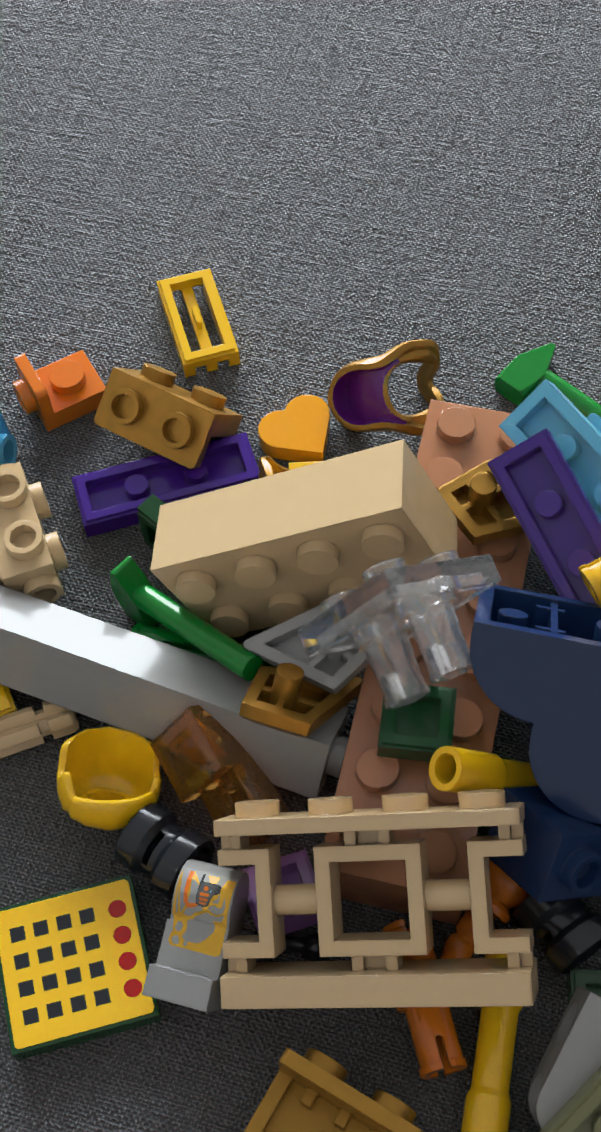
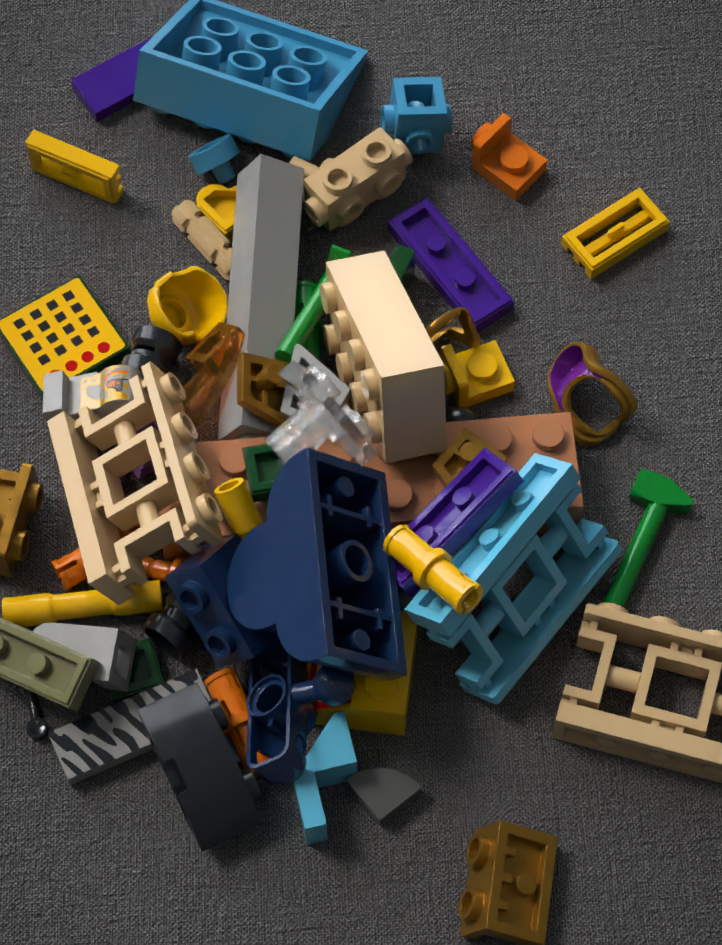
camera: 70 degrees right, 5 degrees up
pearl gold bracket [94,363,243,469] -> none
light orange tile [258,395,330,462] -> none

